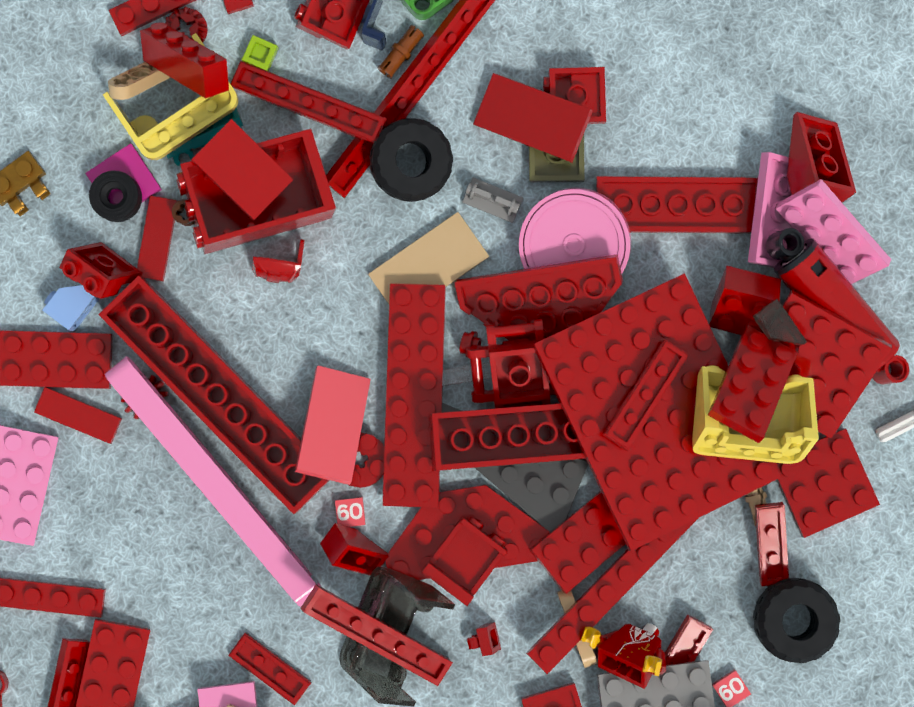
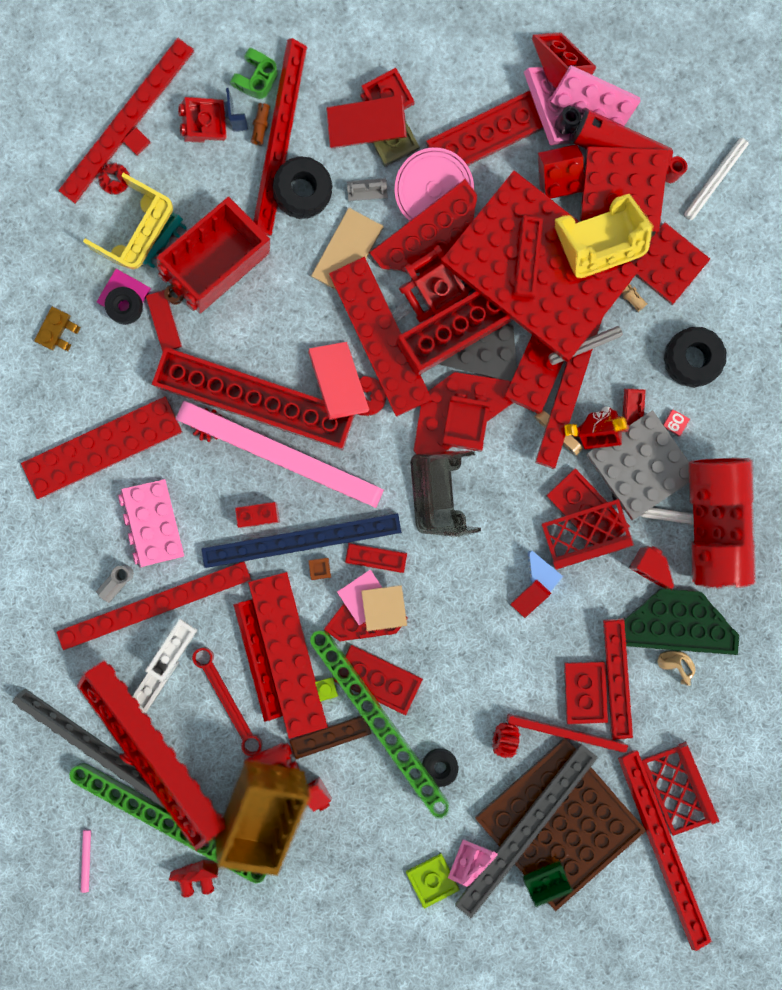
camera: 30 degrees left, 0 degrees up
red tile [34,387,122,444] -> none
light blue slope [42,285,100,332] -> none
red plate [59,242,142,299] -> none
tan beam [108,62,170,100] -> none
red brick [140,22,229,99] -> none
red tile [191,119,293,221] -> none
red tile [230,61,388,144] -> none
lime plate [242,35,279,72] -> none
red piece [252,239,305,283] -> none
red plate [300,584,453,686] -> none
red slope [320,523,389,576] -> none
coral tile [335,497,366,527] -> none
red plate [460,331,481,357] -> none
red tile [467,622,501,656] -> none
red plate [708,325,798,443] -> none
clear smoke tile [753,299,807,346] -> none
tile [755,502,789,586] -> none
none -> dark blue plate [201,513,402,568]
none -> red brick [235,502,280,528]
none -> dark orange plate [309,558,331,580]
none -> light grey axle [548,326,623,365]

